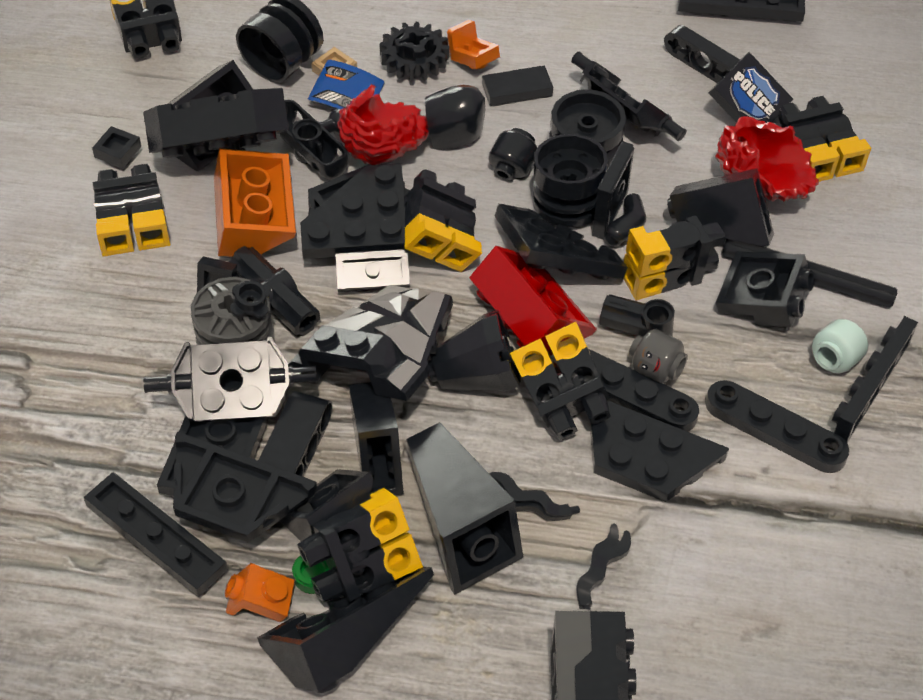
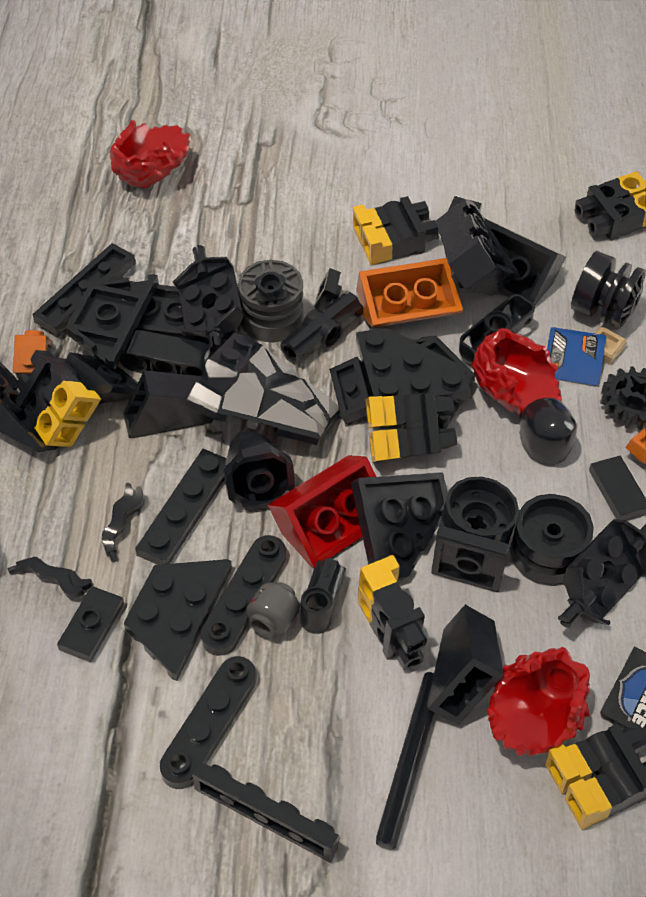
camera: 85 degrees right, 0 degrees up
slope [406,422,524,595] -> none
black head [488,128,537,181] -> none
black hips [510,322,611,440] -> none
black arm [604,193,646,247] -> none
black plate [716,252,814,327] -> none
light aqua head [812,319,869,374] -> none
none -> black plate [57,586,124,662]
none -> black plate [135,448,226,565]

